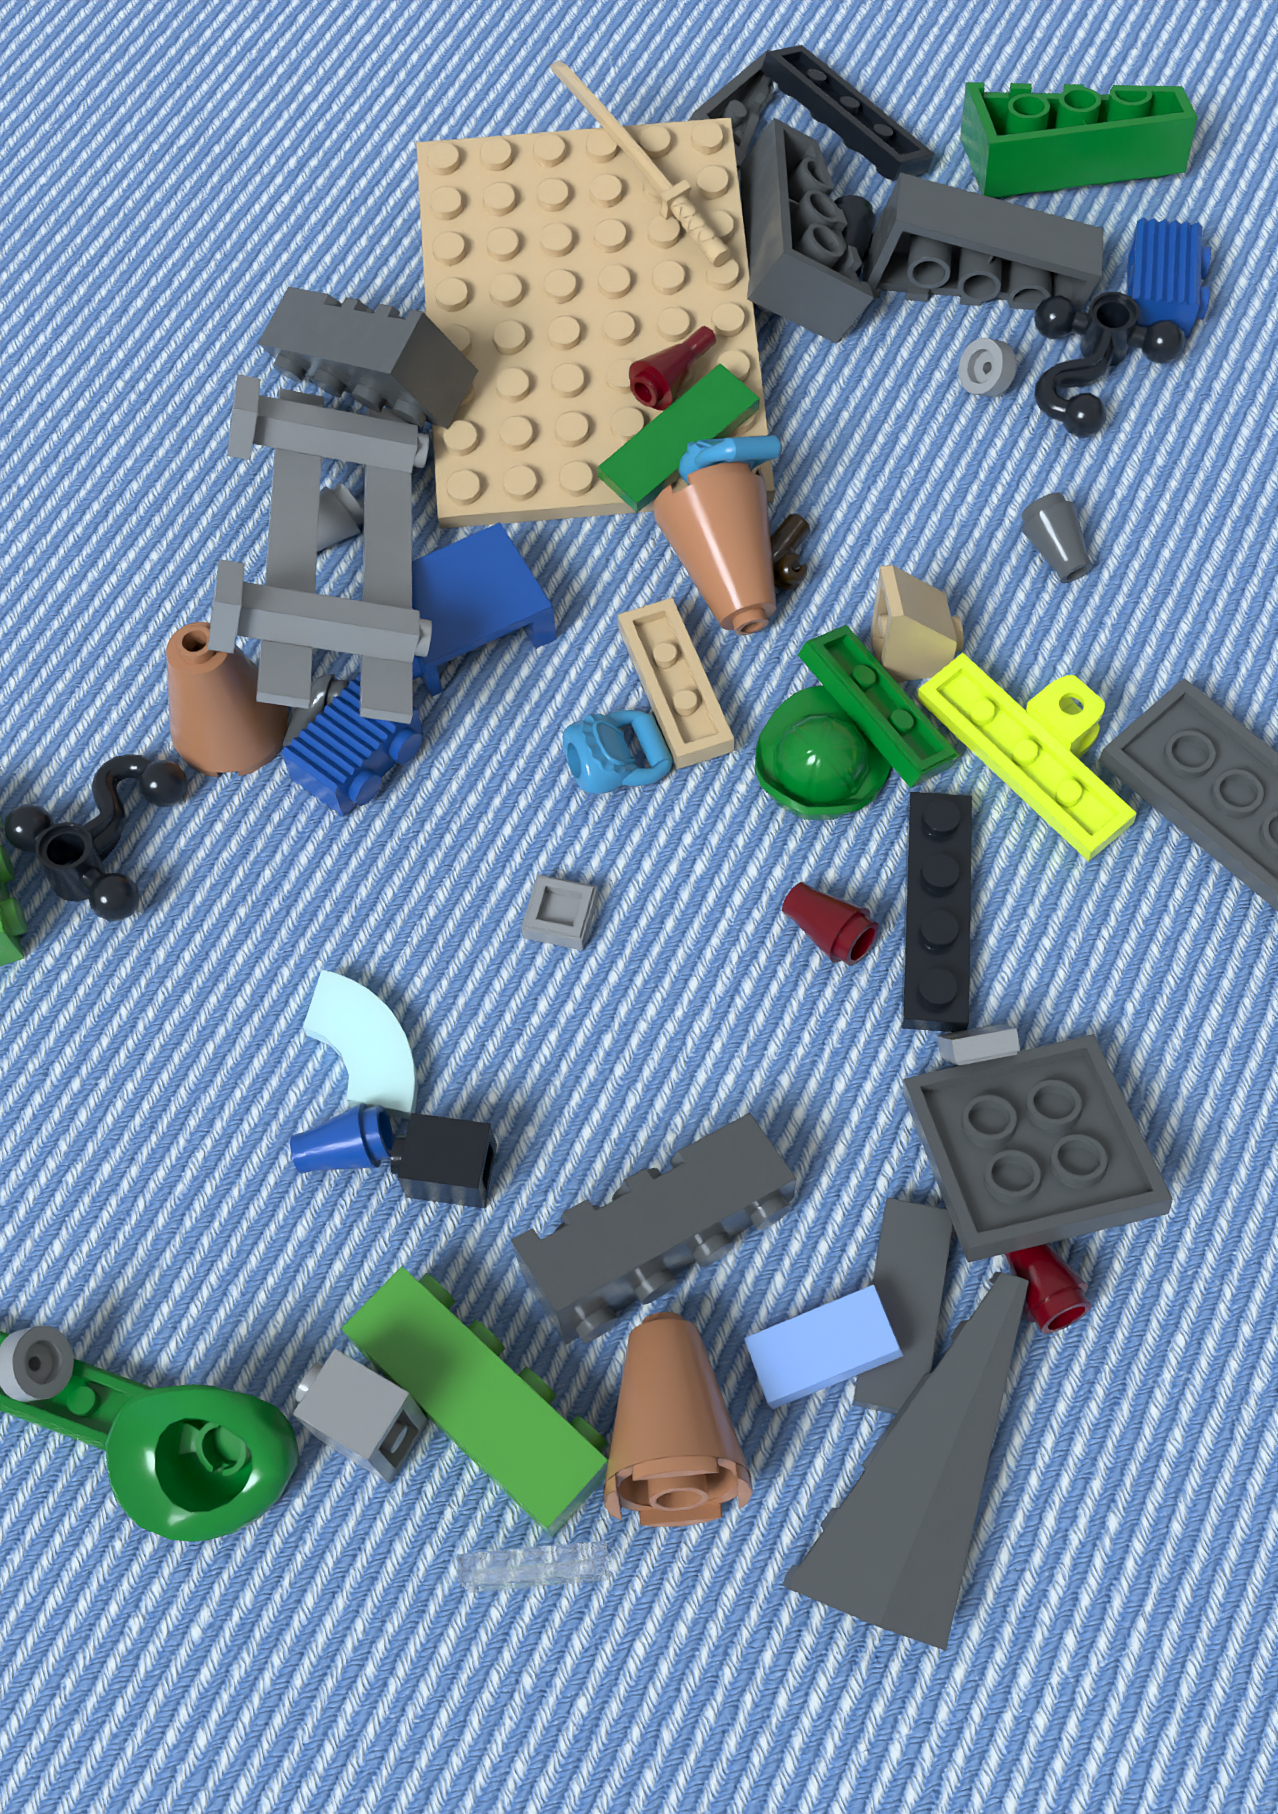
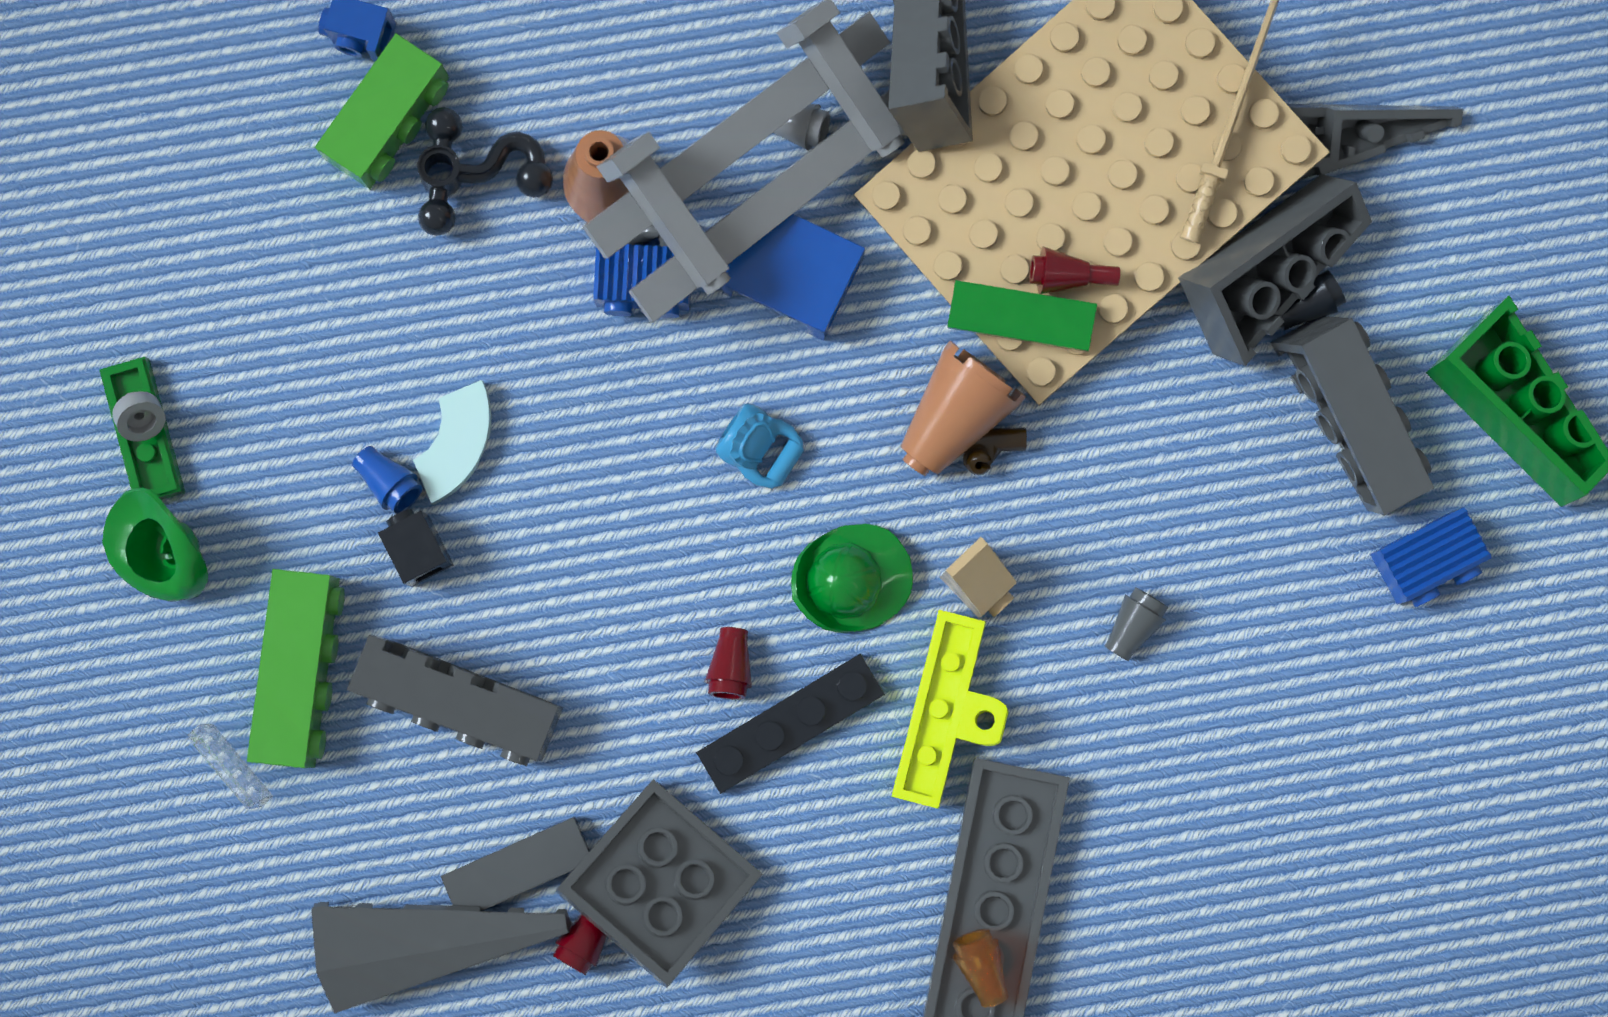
camera: 50 degrees right, 20 degrees up
light grey brick [293,1348,429,1484] -> none
light grey tile [521,874,599,951] -> none
nougat cone [603,1312,753,1527] -> none
tan plate [617,598,735,769] -> none
dark azure piece [678,435,782,486] -> none
light blue tile [744,1284,904,1409] -> none
black plate [761,45,935,181] -> none
green tile [798,625,959,788] -> none
light grey tile [937,1023,1021,1066] -> none
light grey tile [958,338,1016,397] -> none
black piece [1034,292,1185,437] -> none

